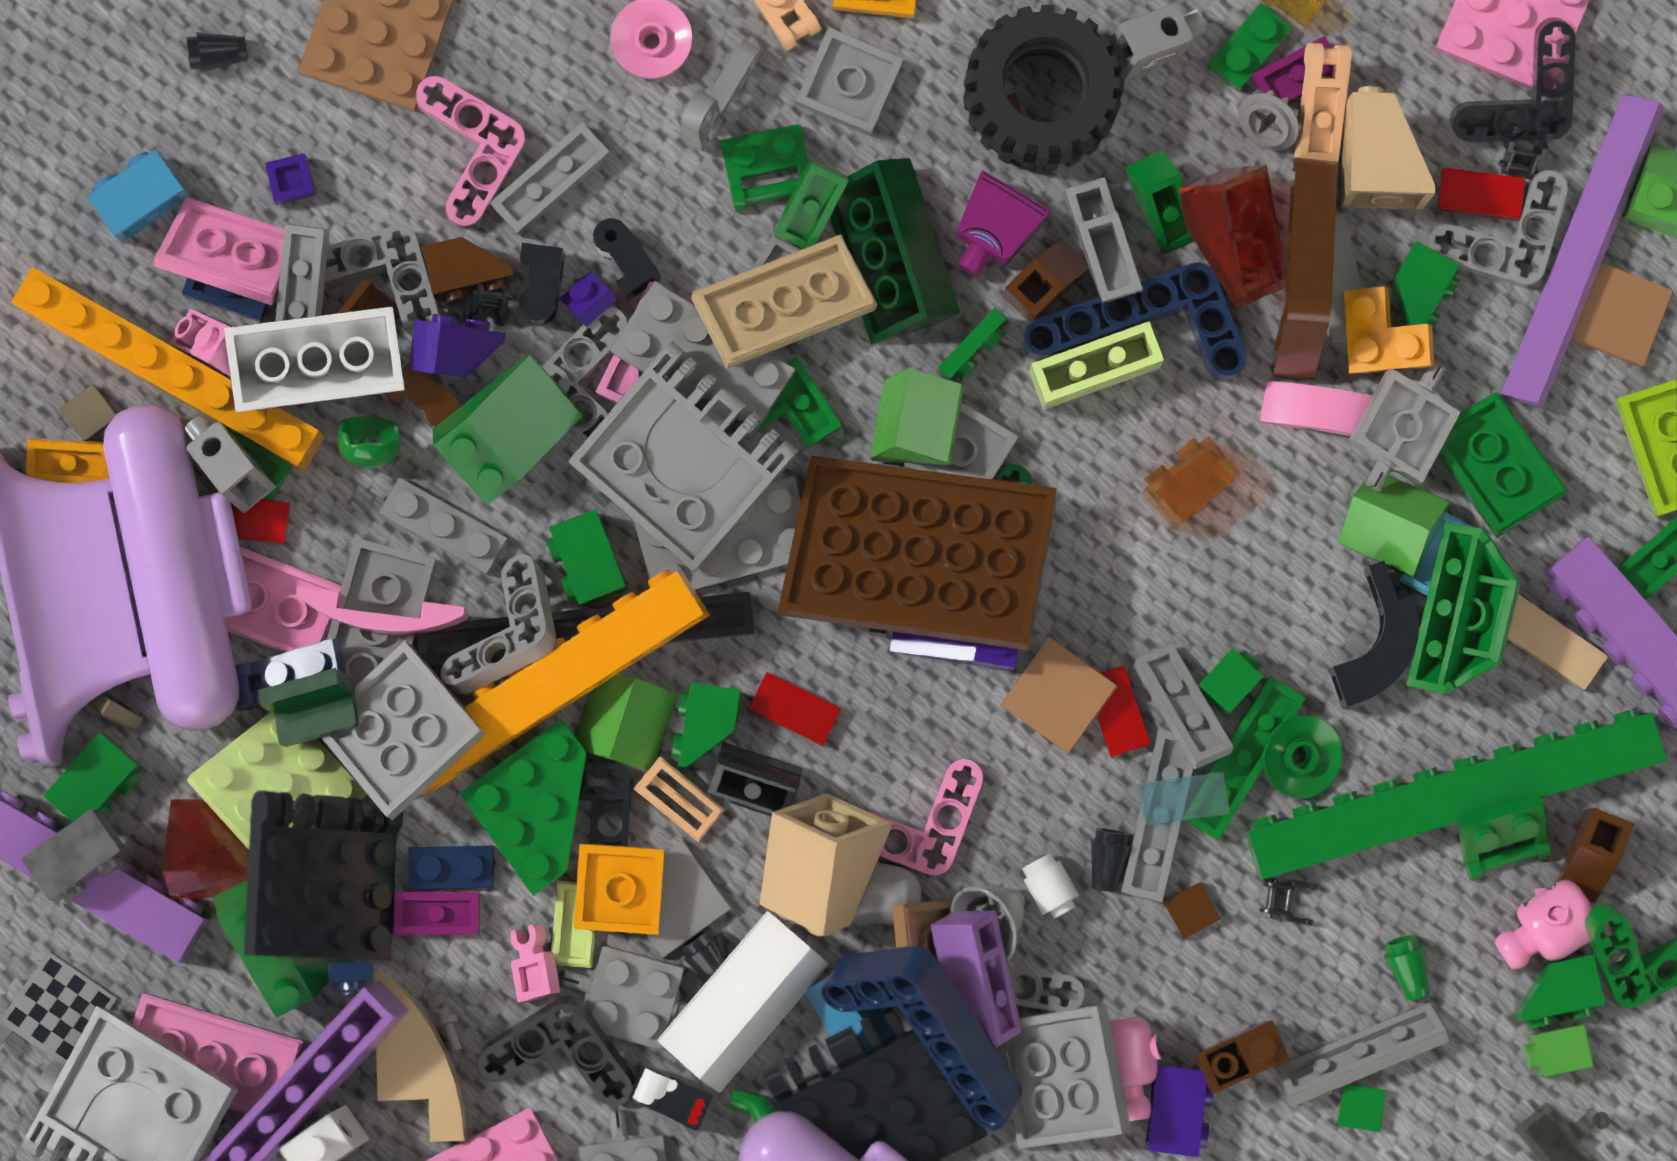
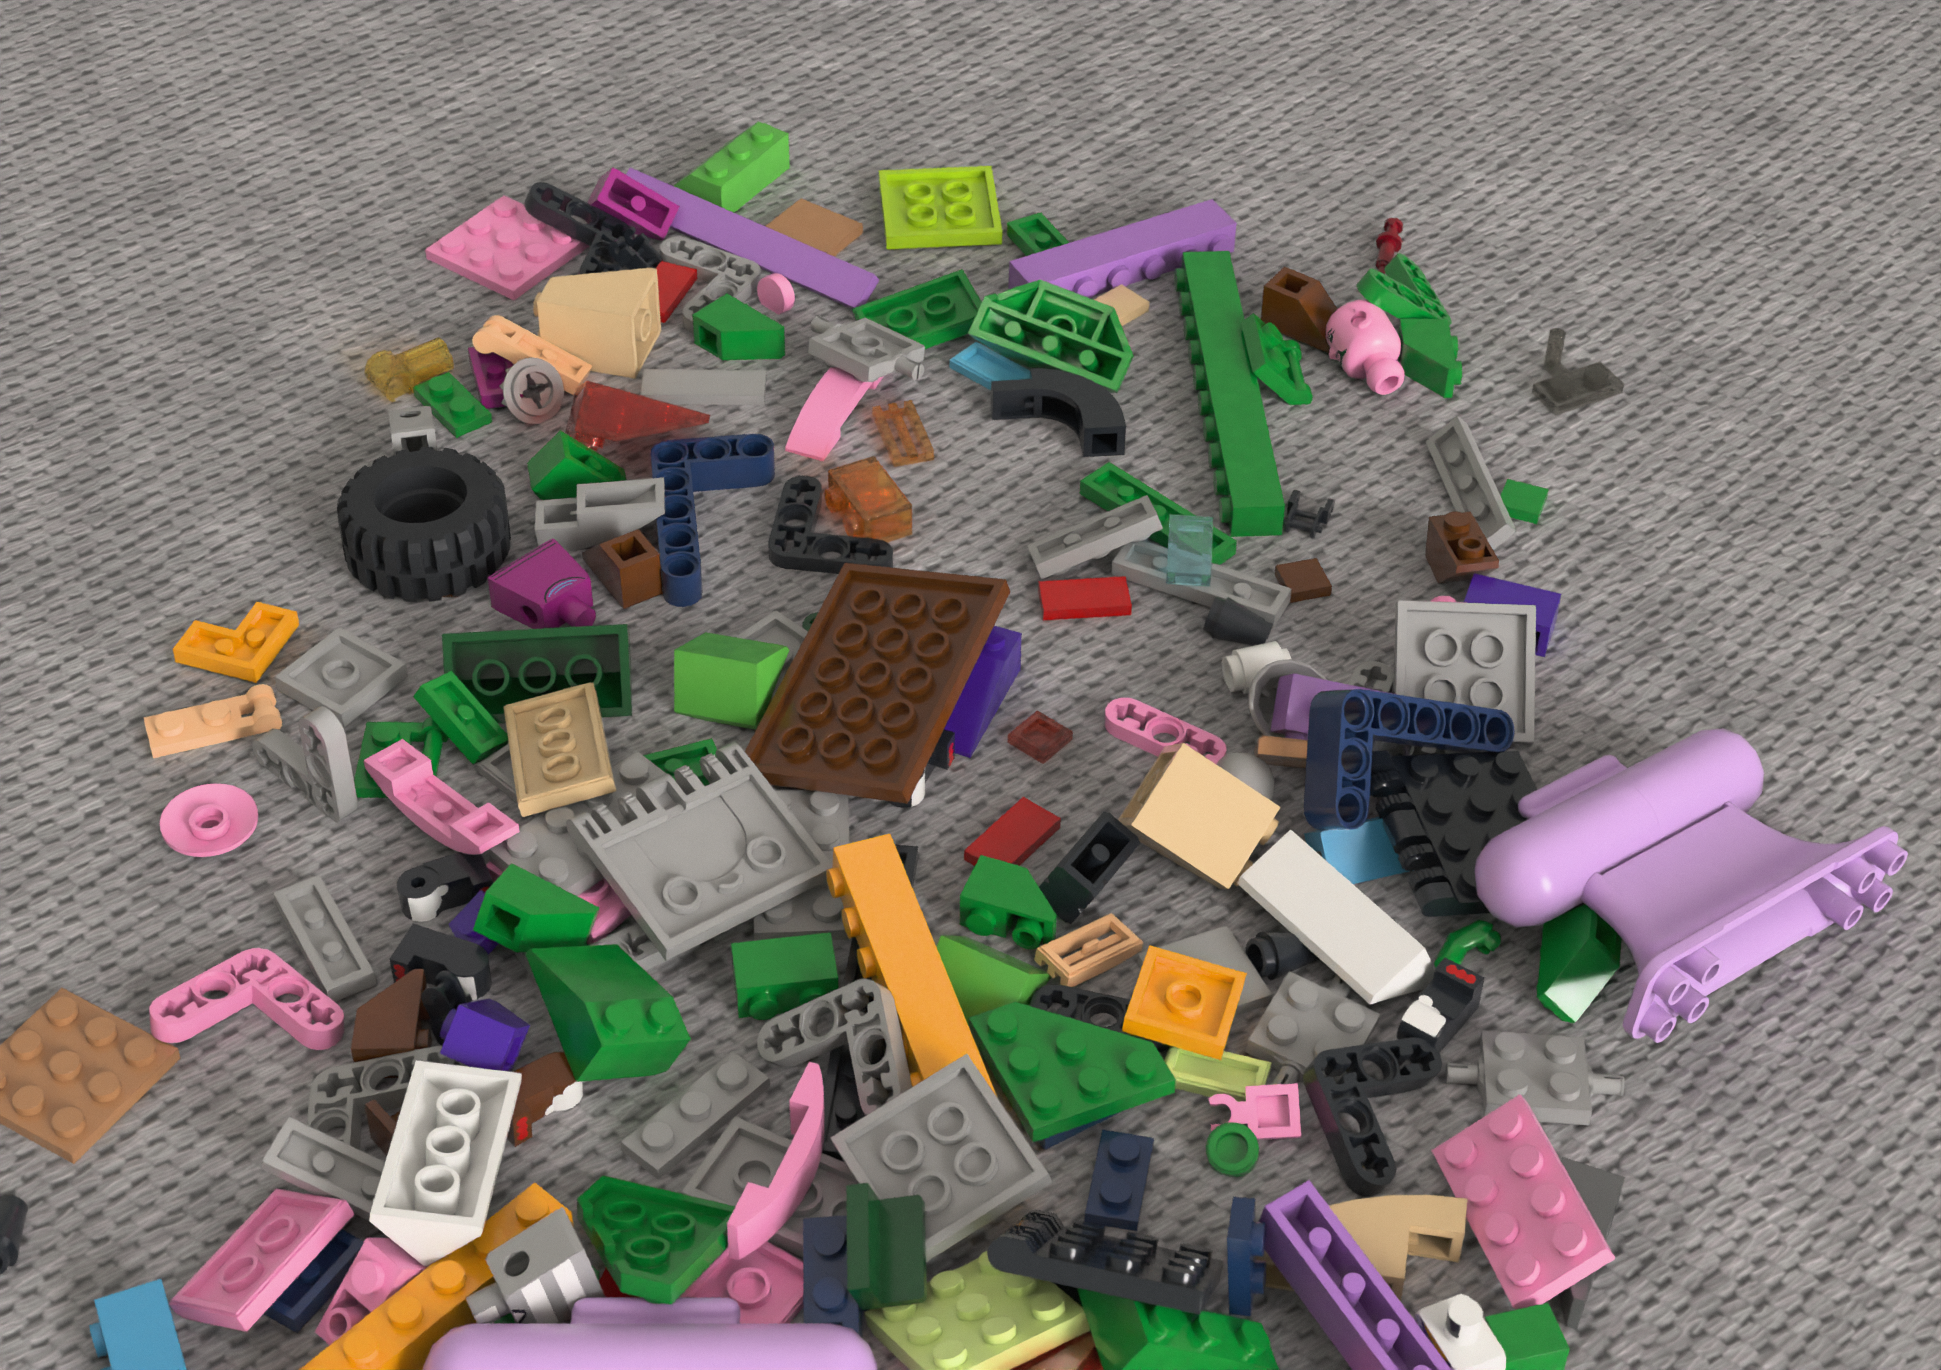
camera: 80 degrees left, 40 degrees down
dark purple plate [265,153,317,205] -> none
green hair [338,416,401,469] -> none
magenta plate [394,892,480,935] -> none
green plate [937,307,1007,382] -> none
medium nougat tile [1000,637,1118,754] -> none
yellowish green brick [1029,321,1164,410] -> none
green brick [1197,648,1264,716] -> none
green dish [1263,715,1342,799] -> none
reddish brown beam [1271,157,1337,380] -> none
bright green slope [1338,474,1450,578] -> none
light orange plate [1344,286,1435,375] -> none
green cone [1383,935,1430,1001] -> none
bright green brick [1523,1024,1594,1077] -> none
none -> bright pink slope [364,739,519,855]
none -> green slope [473,863,600,953]
none -> green plate [577,1175,736,1305]
none -> magenta slope [587,167,680,241]
none -> bright pink tile [757,273,795,315]
none -> black beam [768,475,893,574]
none -> clear orange tile [872,400,934,467]
none -> clear red tile [1007,710,1073,764]
none -> green tile [1206,1122,1259,1177]

